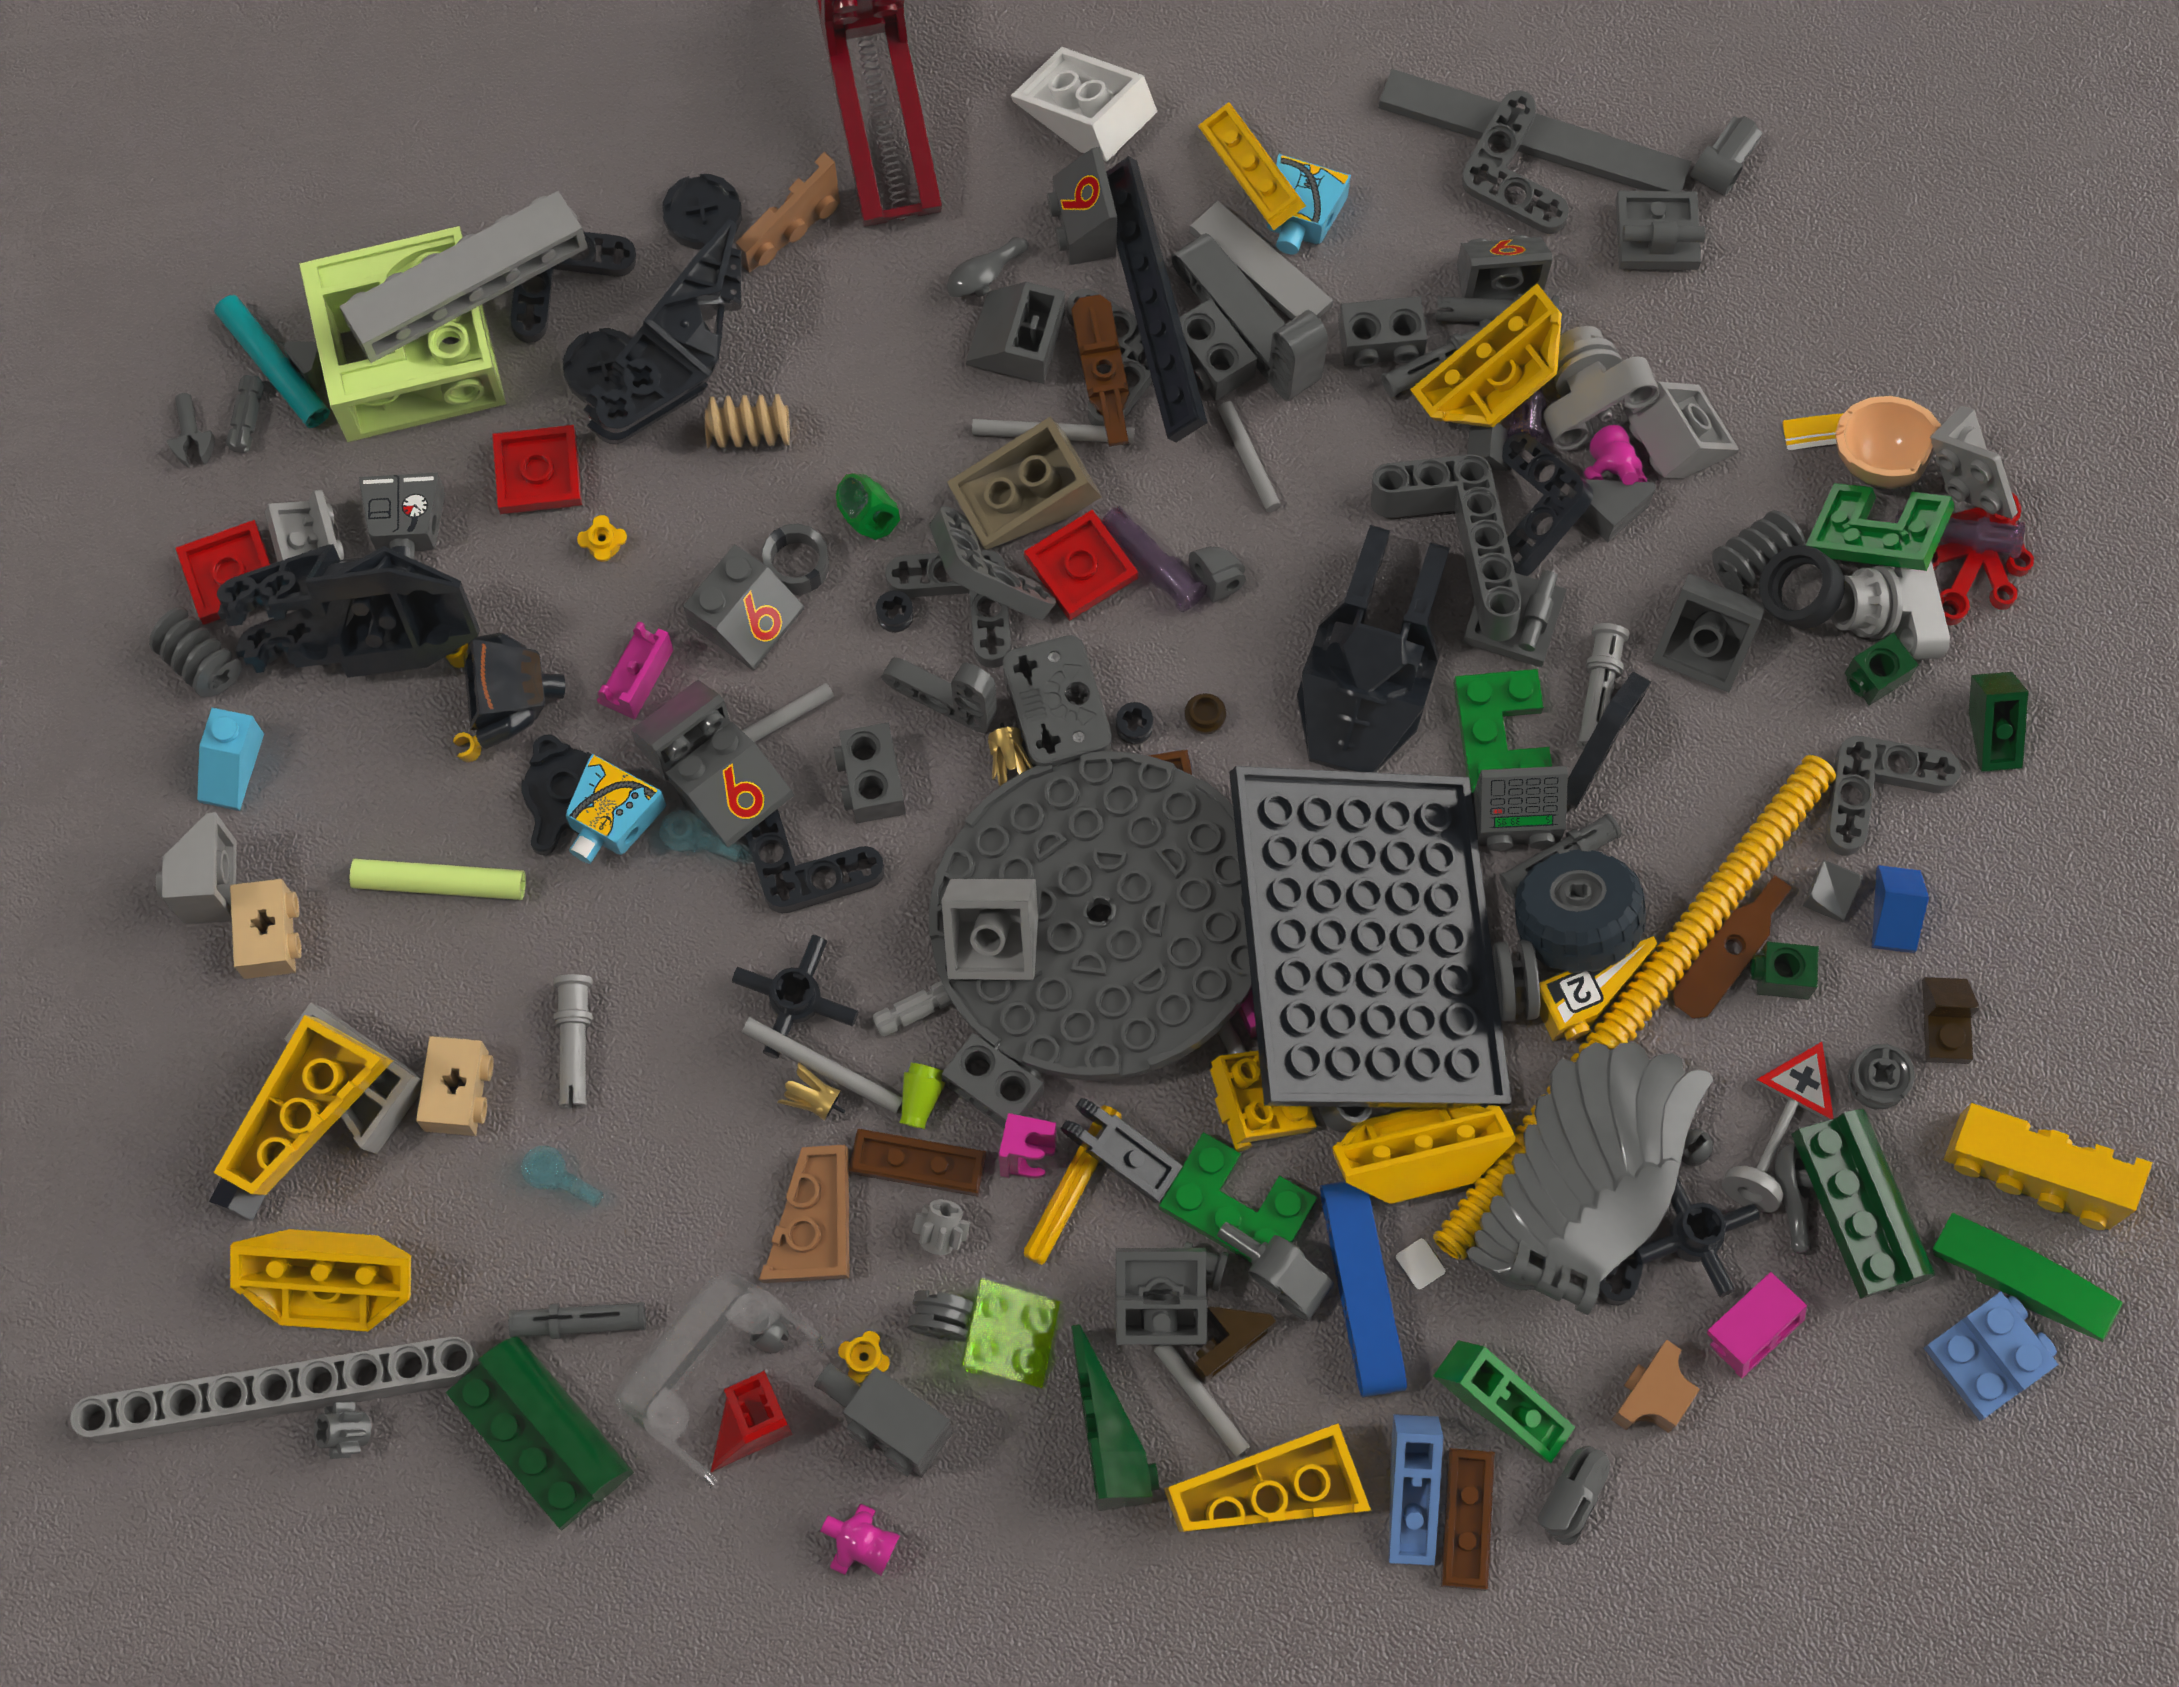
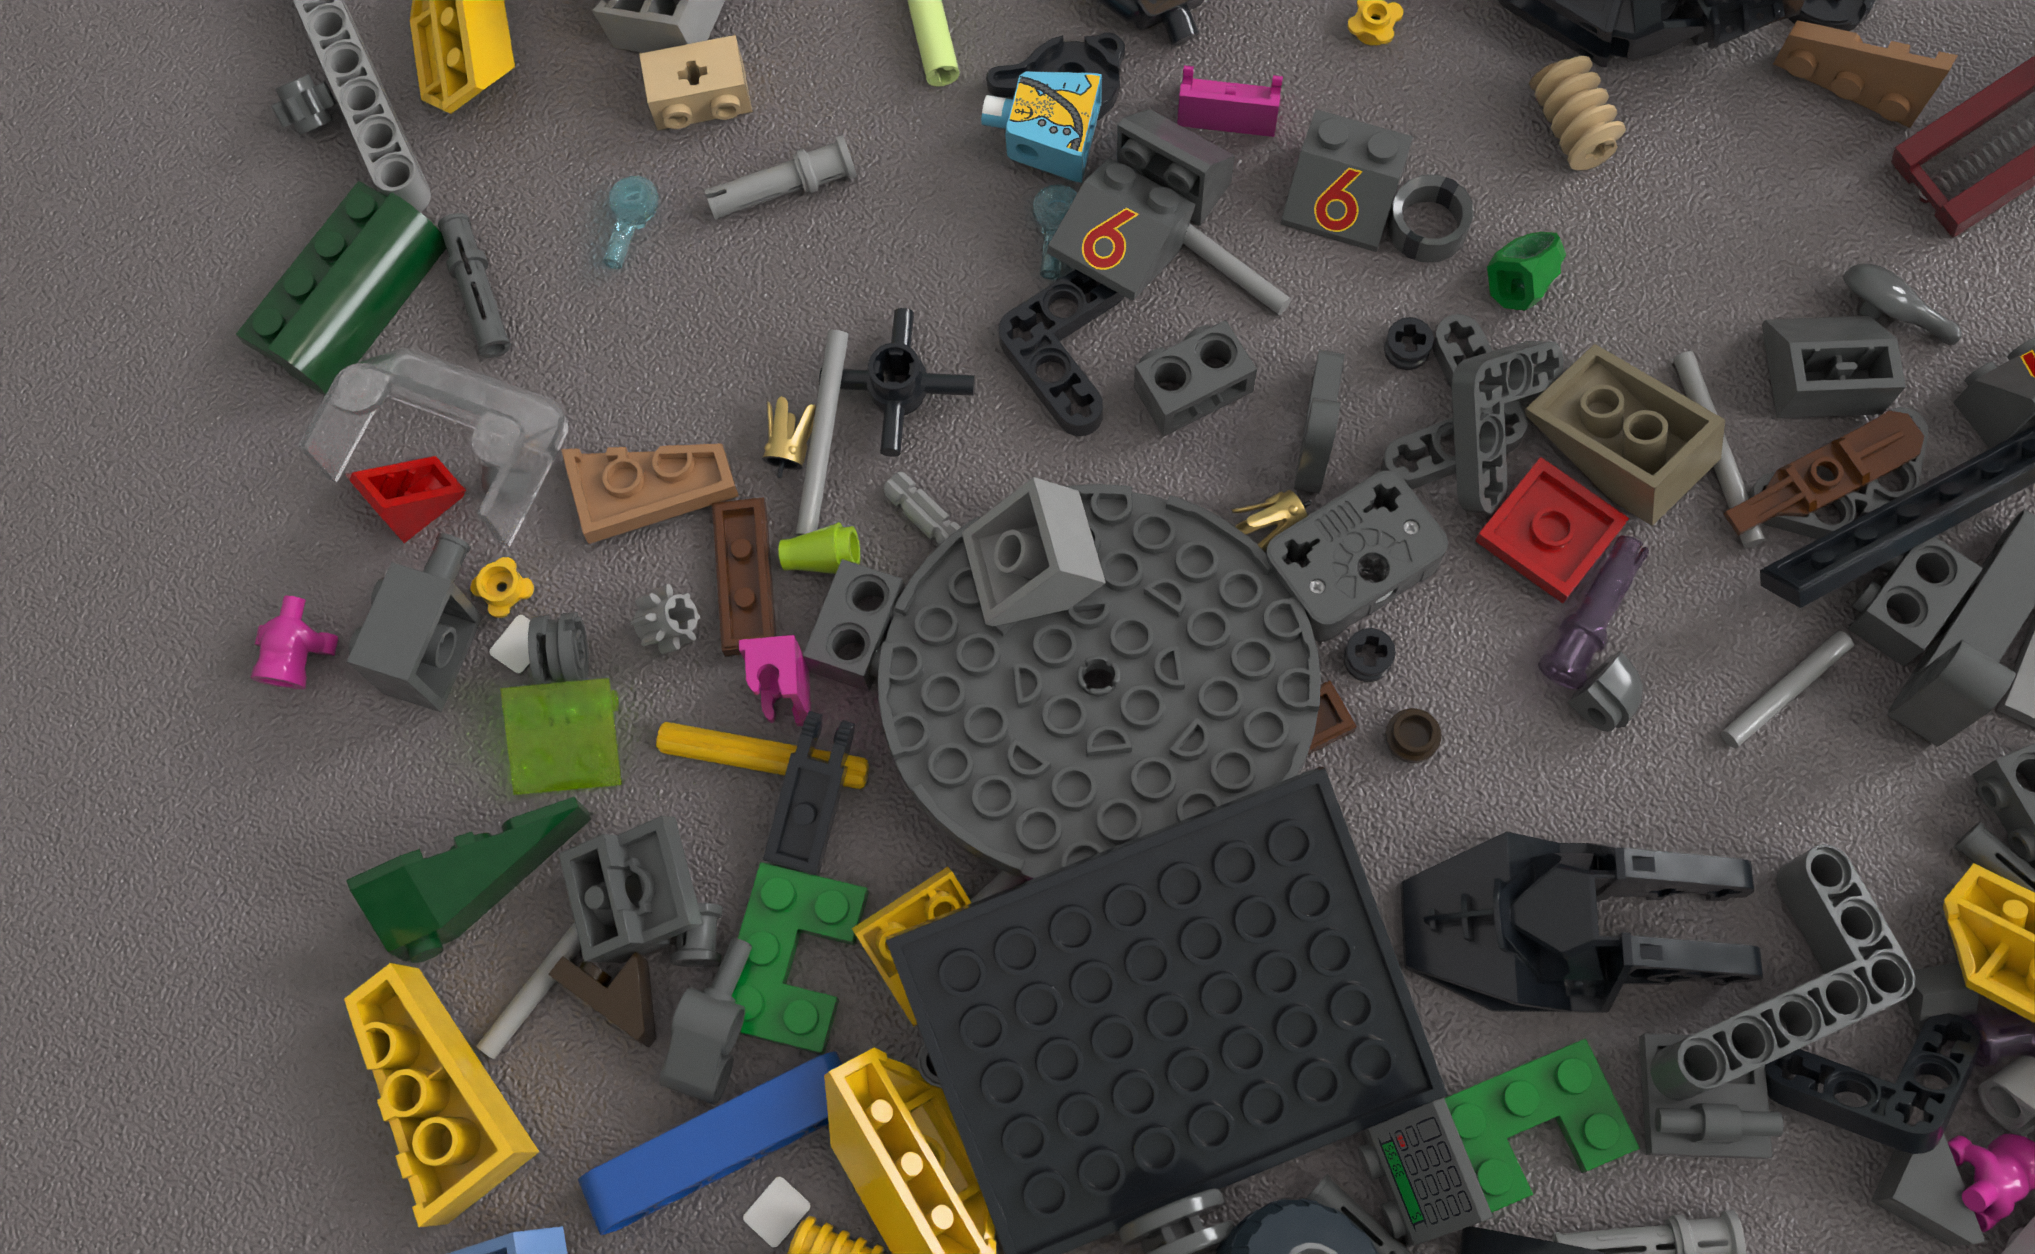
camera: 80 degrees right, 0 degrees up
none -> white sticker [489,615,530,674]

